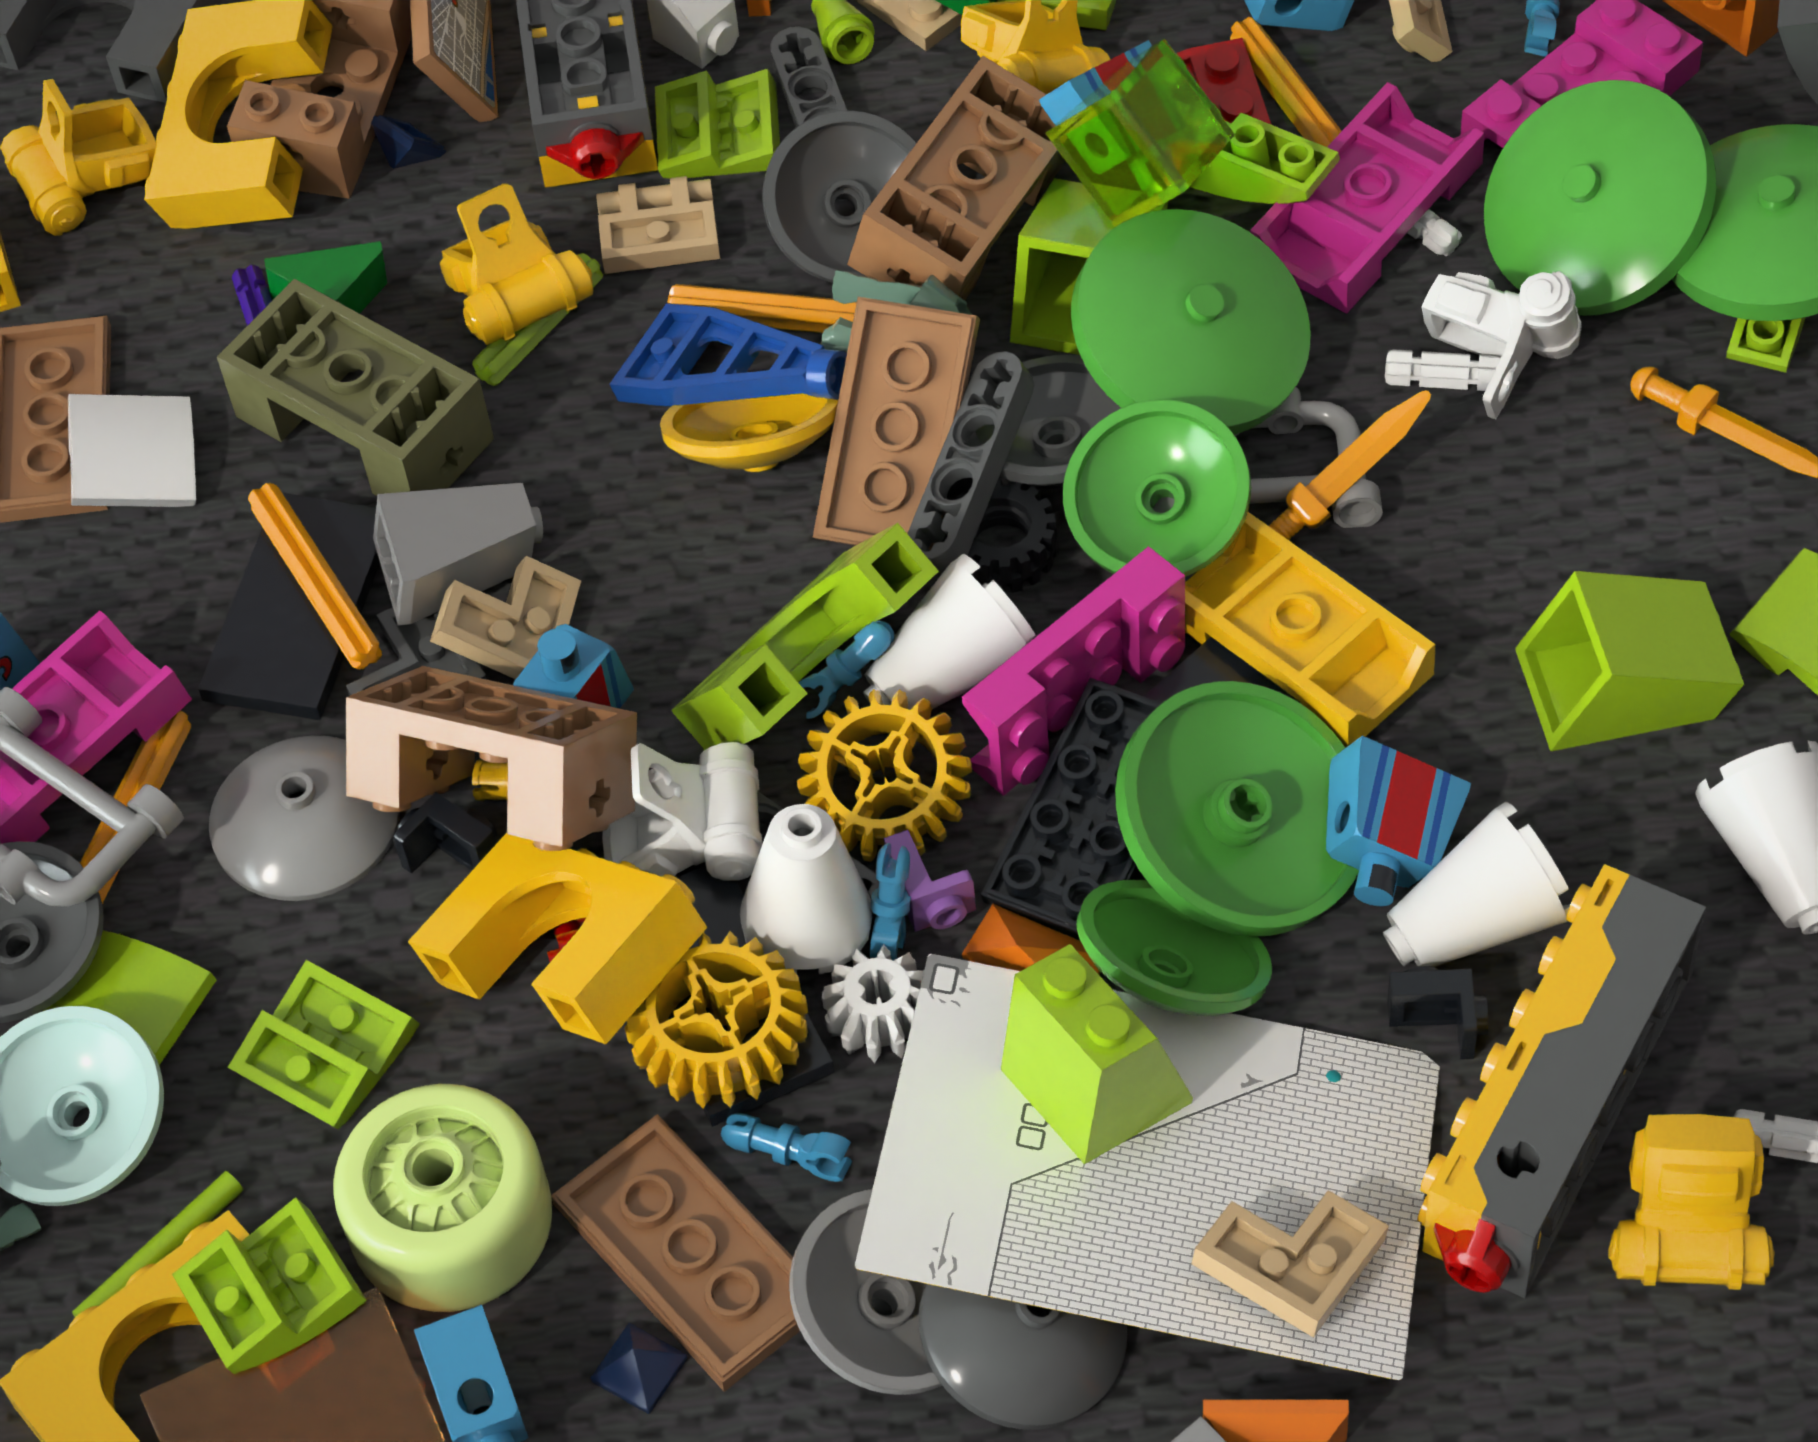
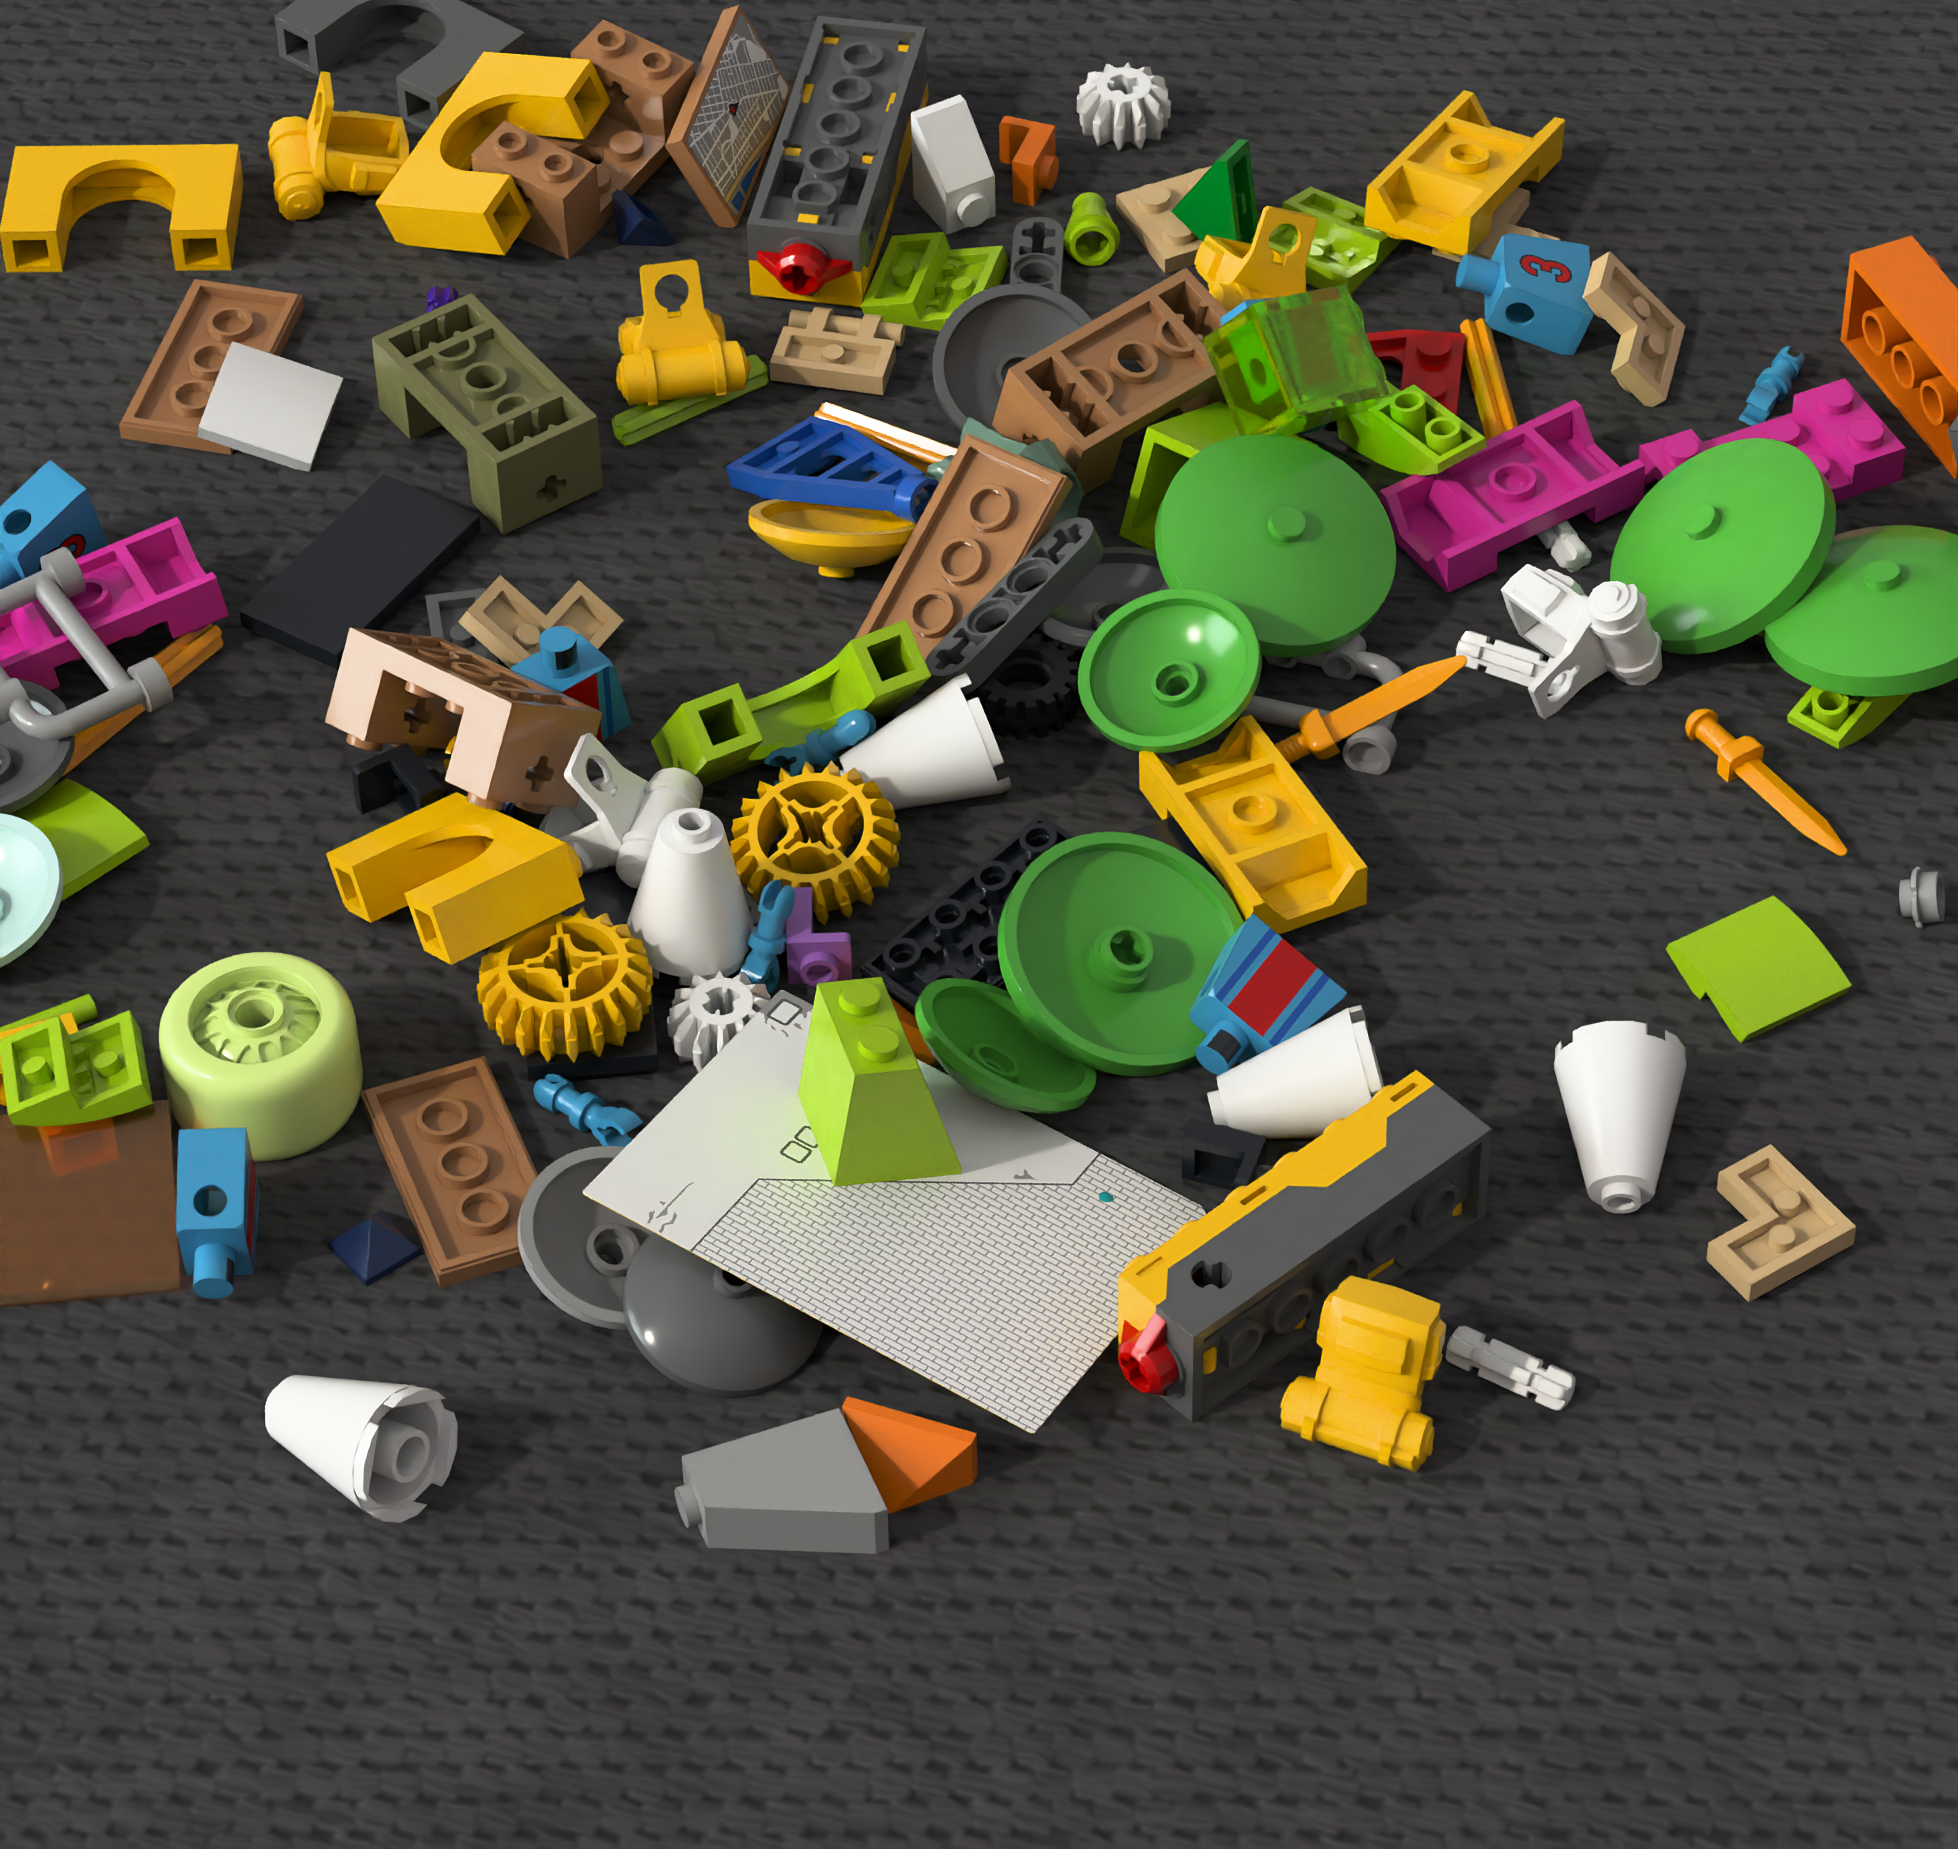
camera: 15 degrees right, 10 degrees down
light grey dish [209,735,400,901] -> none
lime slope [228,960,420,1130] -> none
light orange axle [248,483,382,670] -> none
green slope [264,241,387,314] -> none
light grey slope [373,483,543,625] -> none
dark pink piece [962,546,1185,796] -> none
tan plate [1191,1190,1389,1338] -> none
lime slope [1515,571,1744,751] -> none

